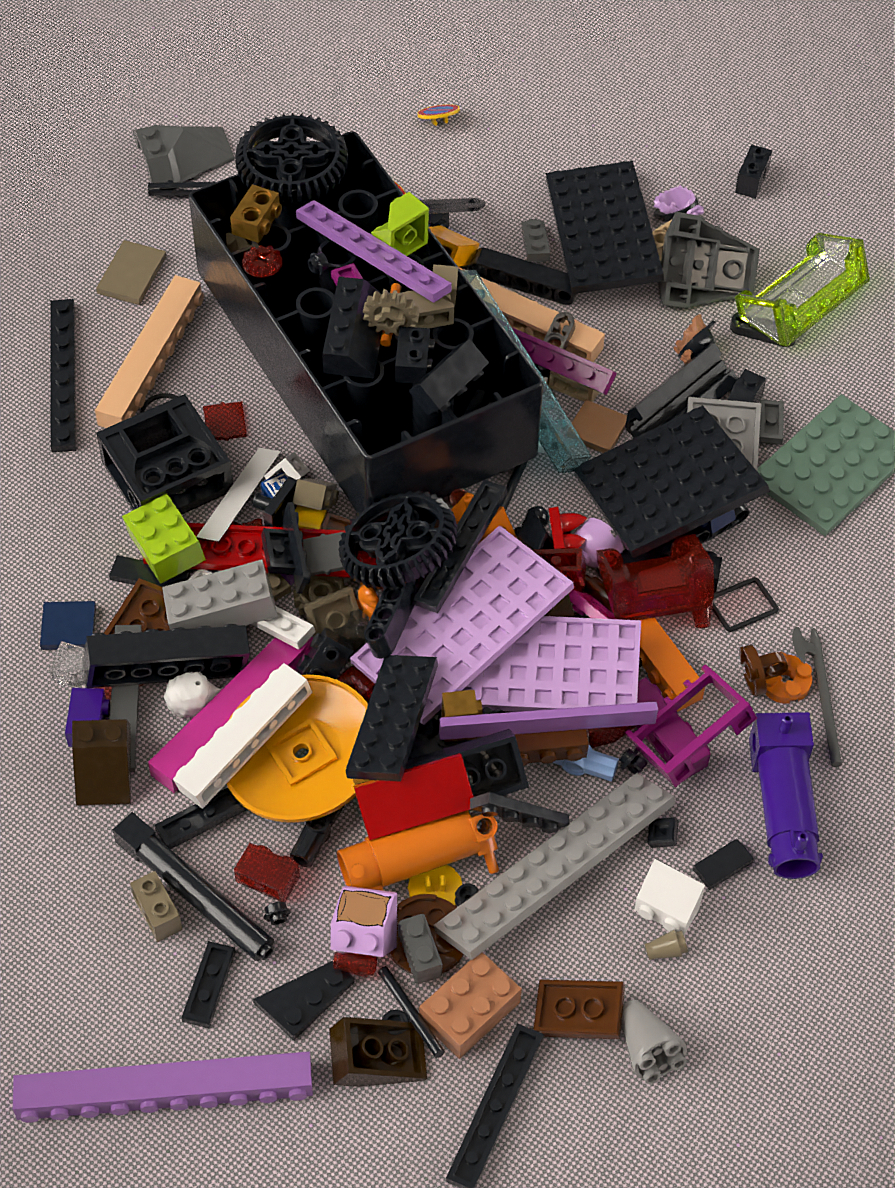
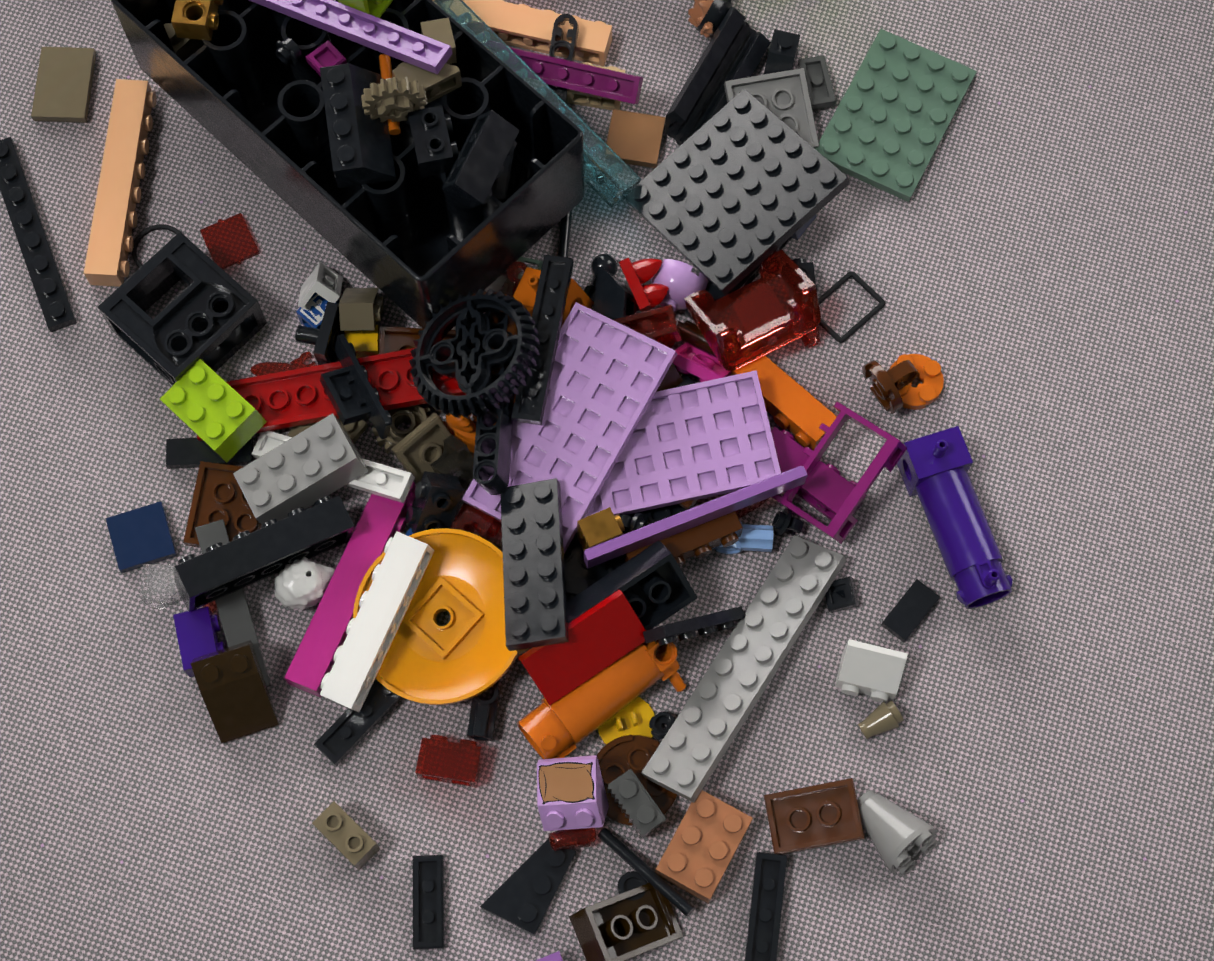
camera: 15 degrees left, 15 degrees up
black brick [112,811,274,961] -> none
white sticker [197,448,281,541] -> none
clear red gear [242,244,282,277] -> none
black plate [264,901,291,925] -> none
dark grey piece [302,532,345,576] -> none
dark grey piece [792,627,842,767] -> none

